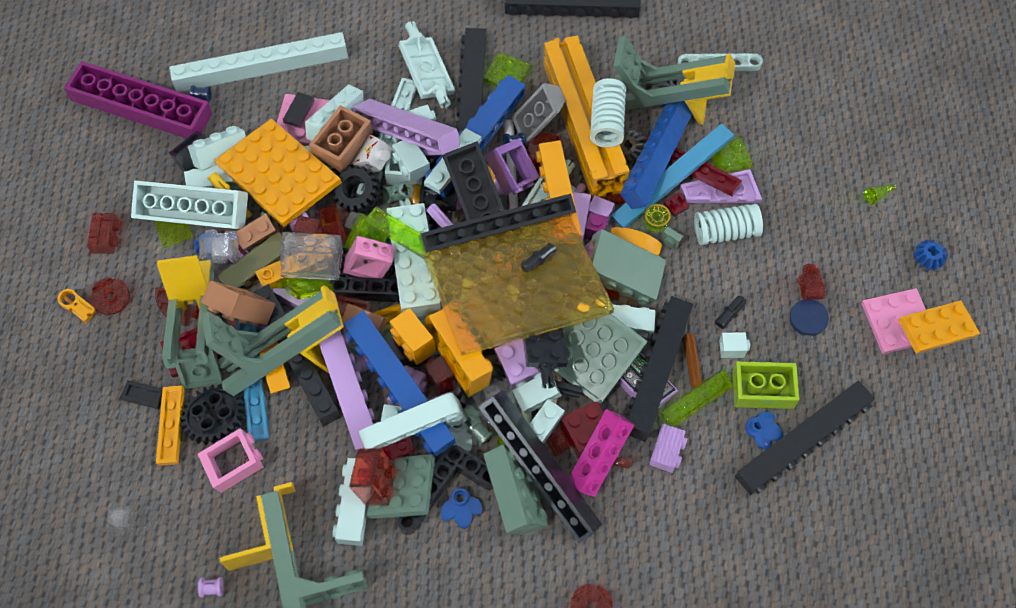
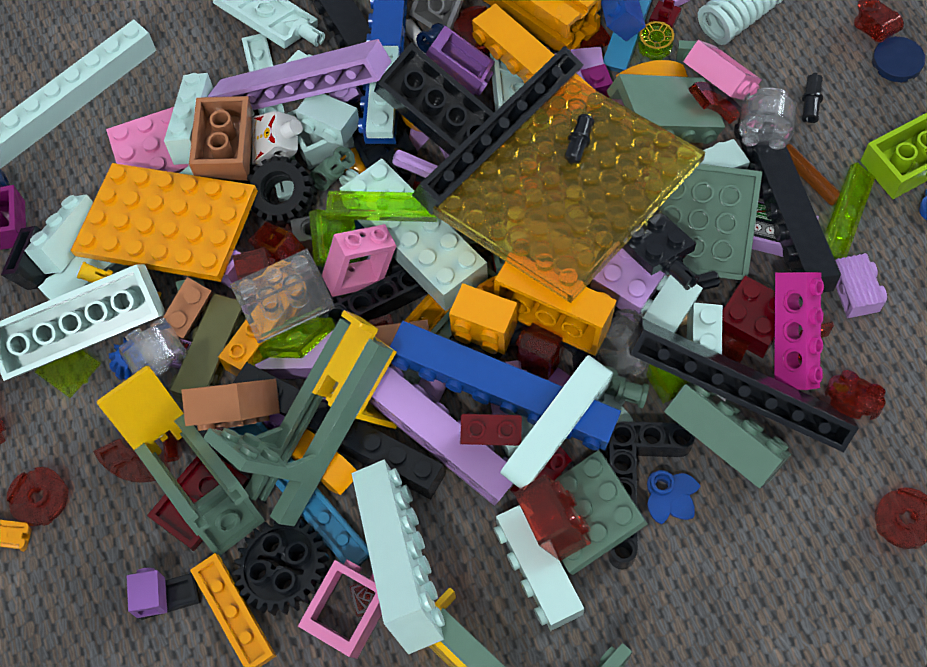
camera: 25 degrees left, 0 degrees up
black tile [283,92,315,128] -> none
light aqua brick [719,333,750,358] -> none
none -> medium lavender brick [127,568,167,618]
none -> light aqua brick [351,459,445,654]
none -> dark red bracket [459,414,522,446]
none -> bright pink window [683,40,762,101]
none -> clear red tile [688,82,745,124]
none -> clear brick [739,88,797,149]
none -> clear red plate [824,370,886,420]

